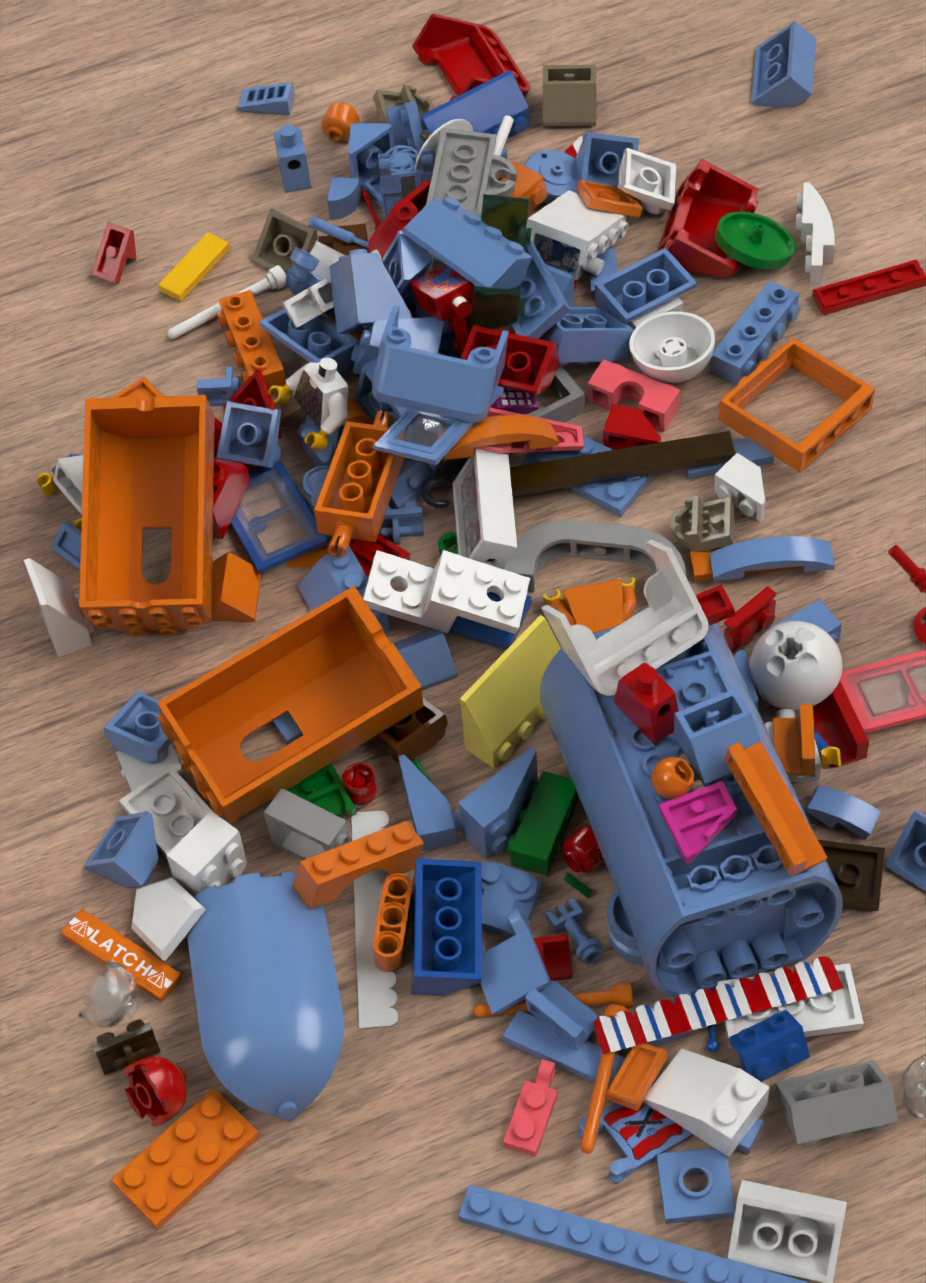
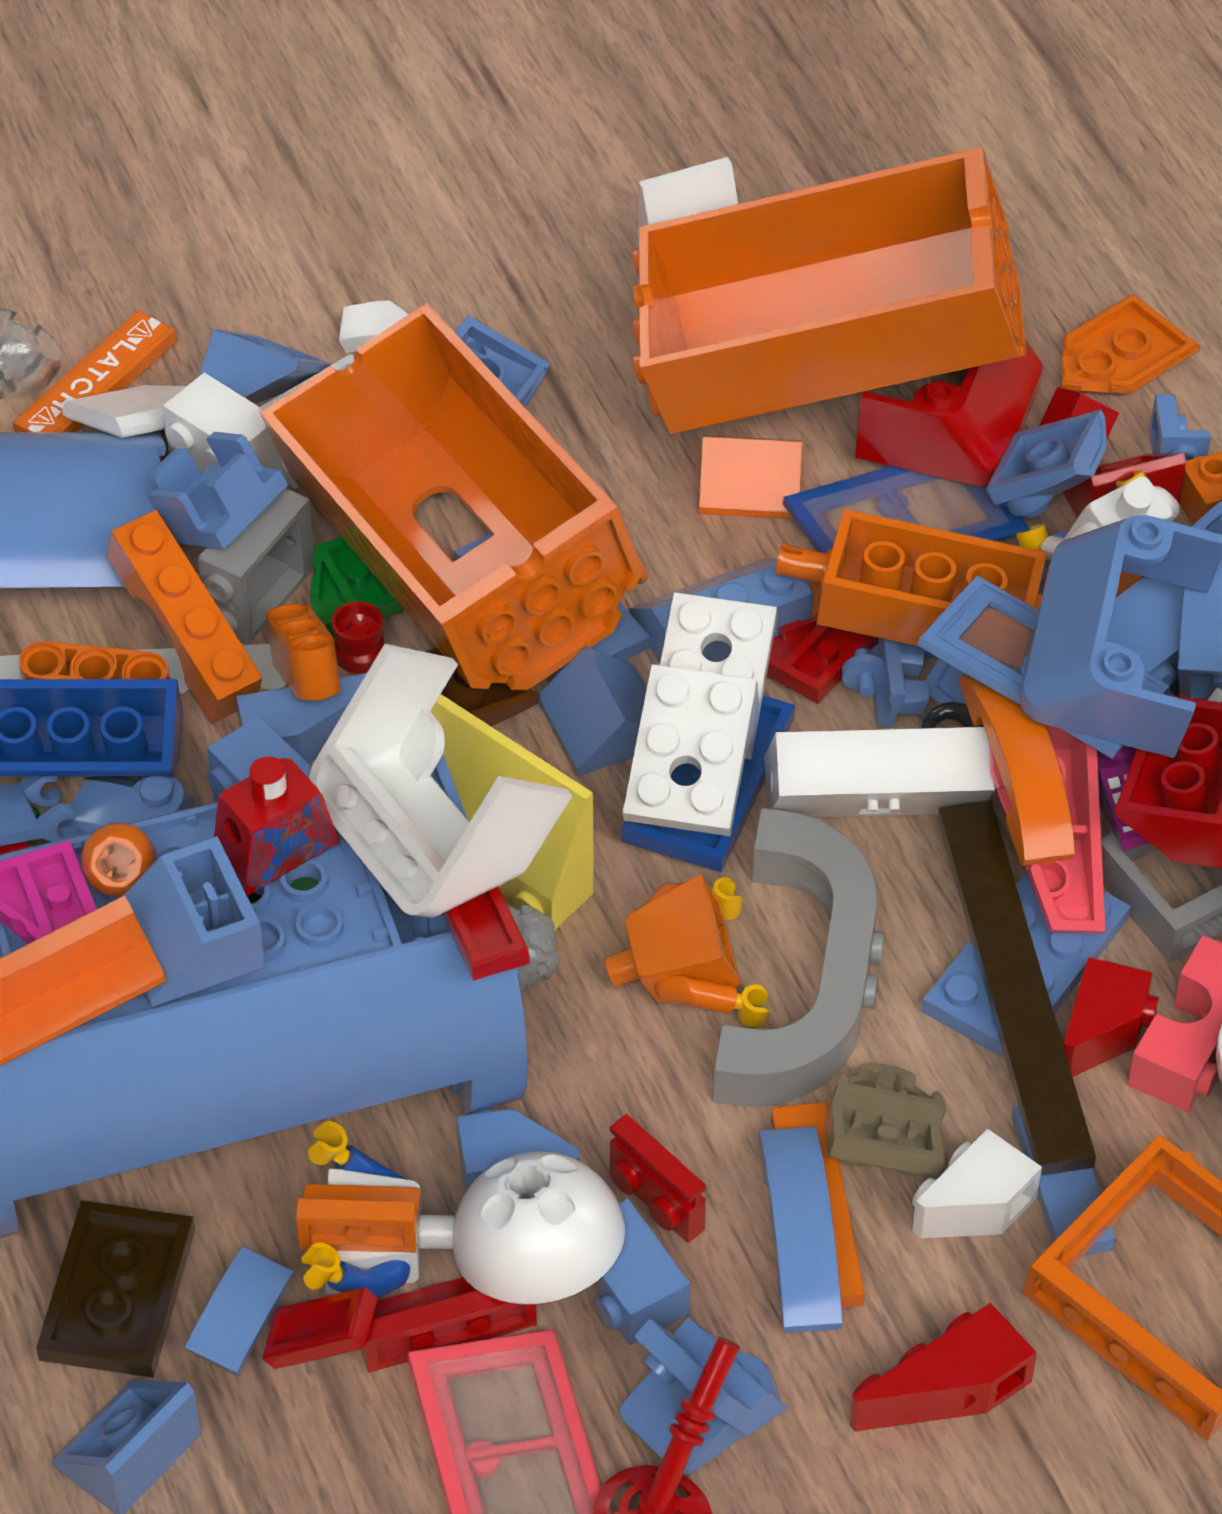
camera: 85 degrees right, 5 degrees down
none -> medium blue panel [148,432,288,550]
none -> red tile [262,1287,378,1369]
none -> orange beam [266,604,341,700]
none -> white slope [339,300,409,354]
none -> medium blue piece [619,1317,788,1475]
none -> red slope [849,1302,1037,1432]

